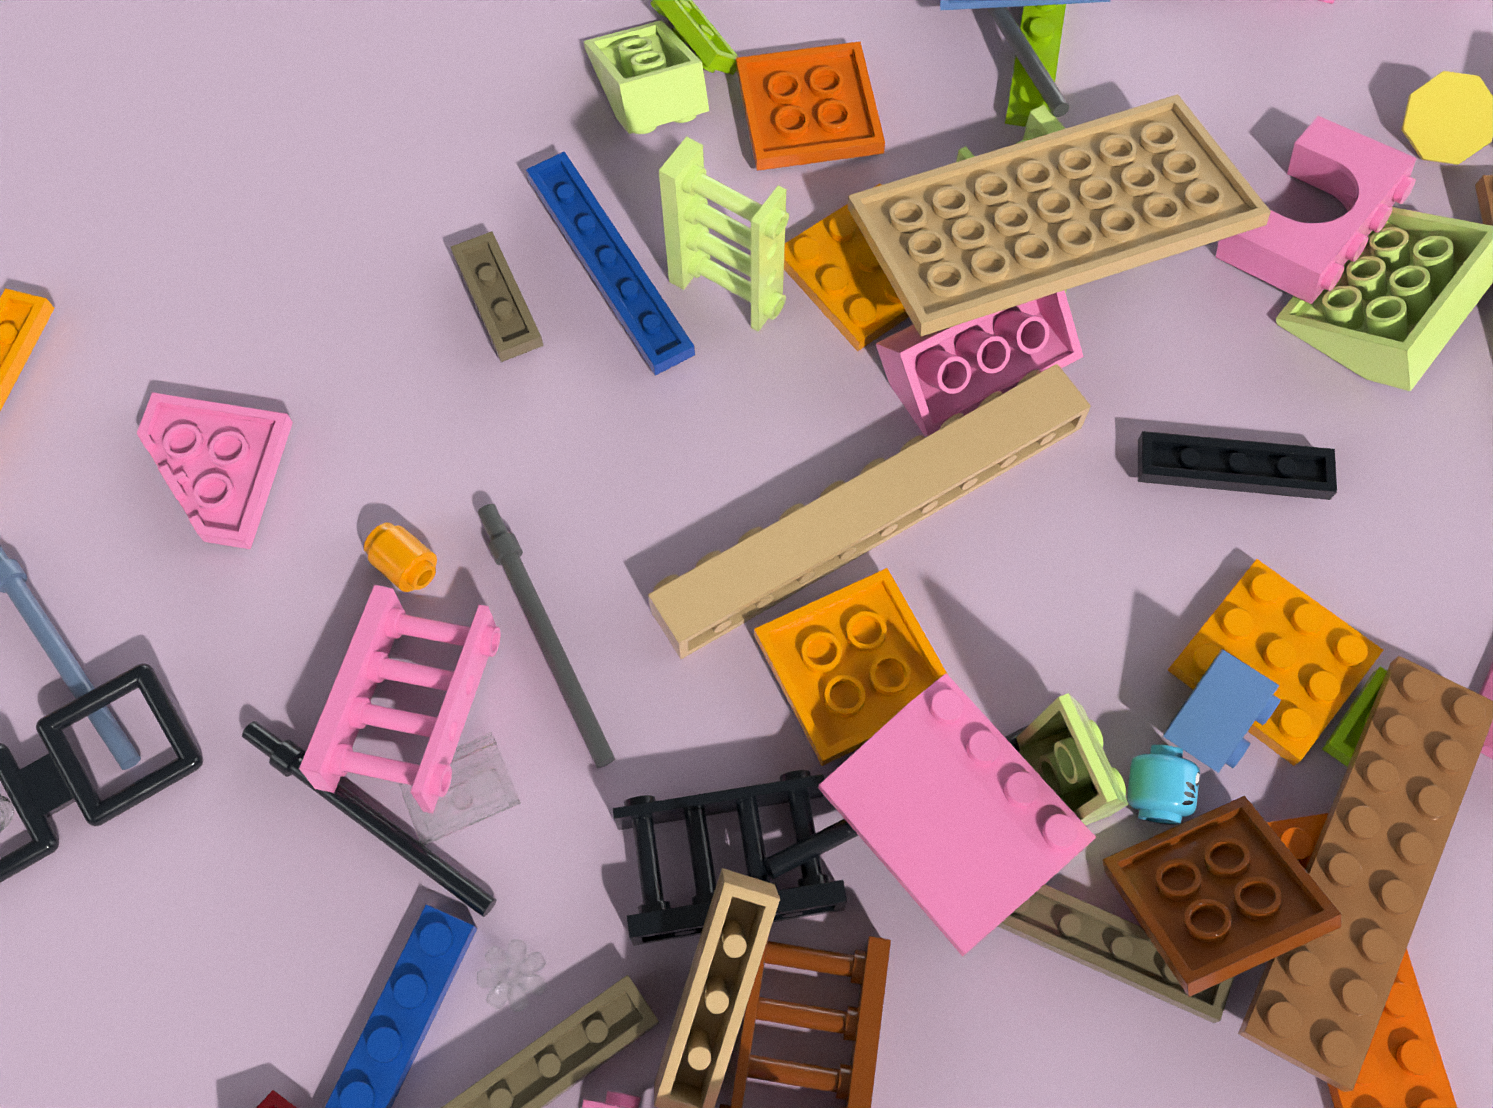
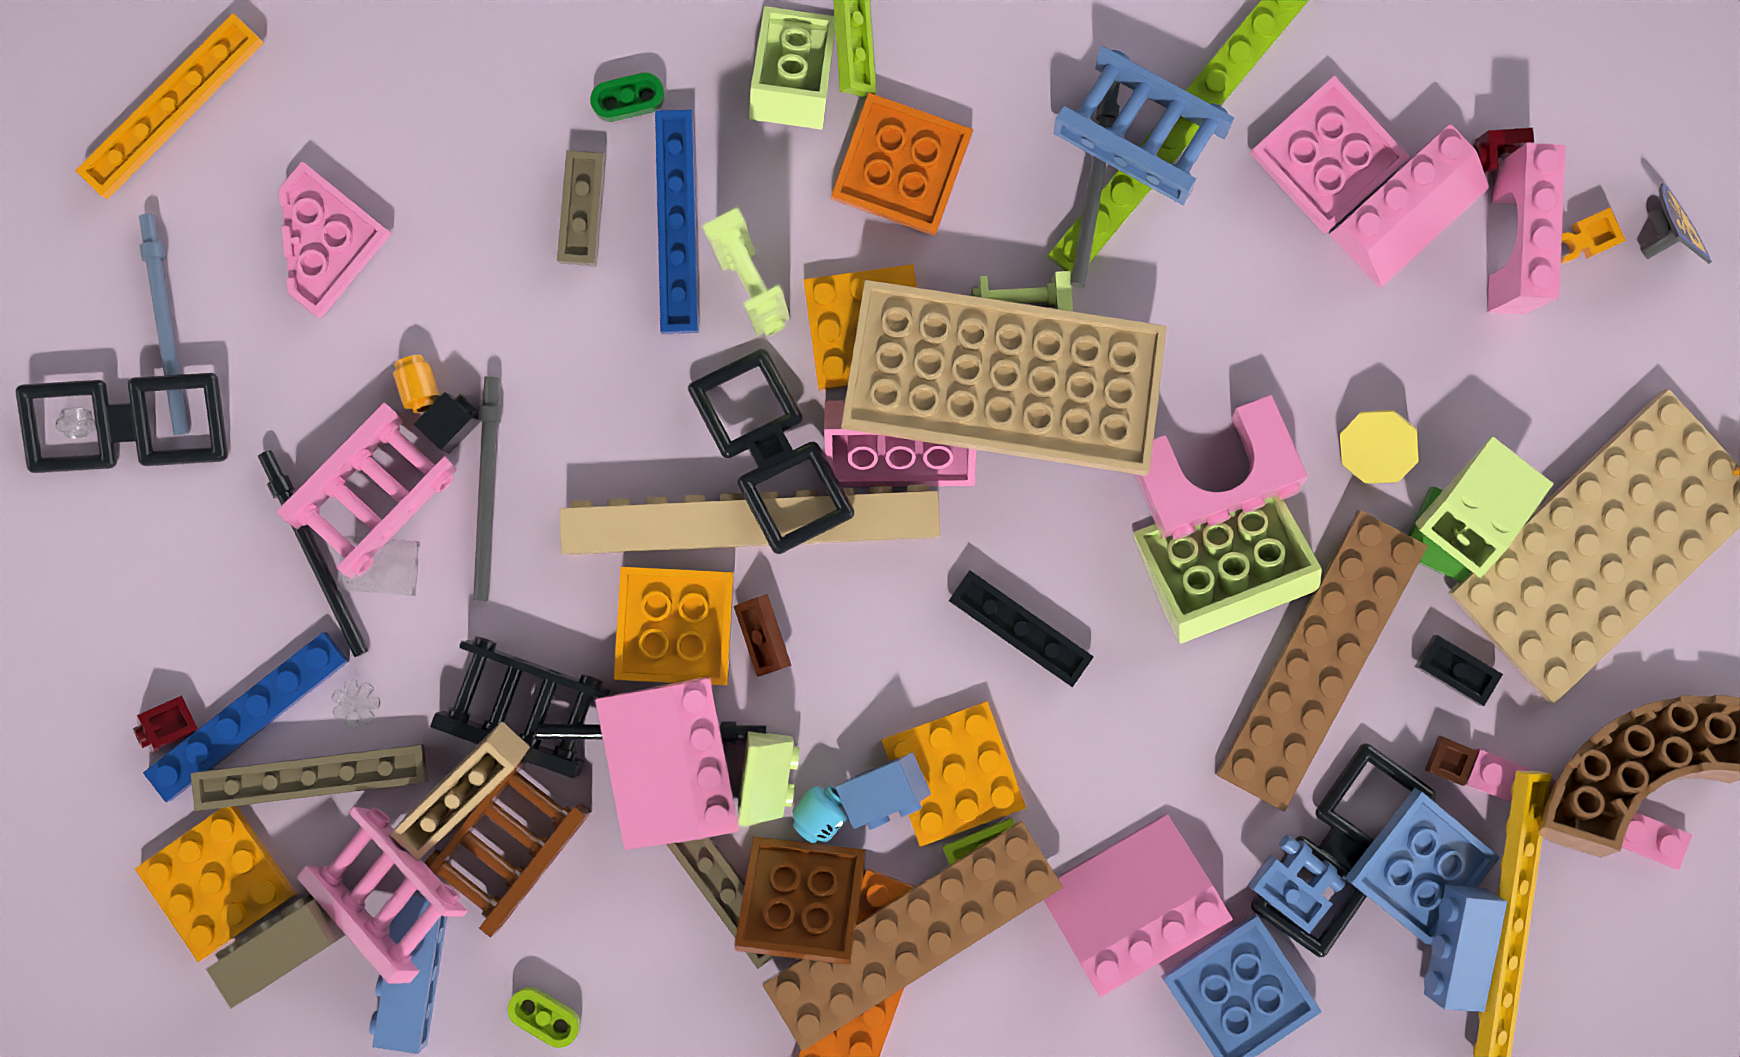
camera: 30 degrees right, 20 degrees up
none -> black brick [414,392,480,454]
none -> green plate [590,73,665,122]
none -> black bar [688,349,855,554]
none -> copper plate [733,594,792,677]

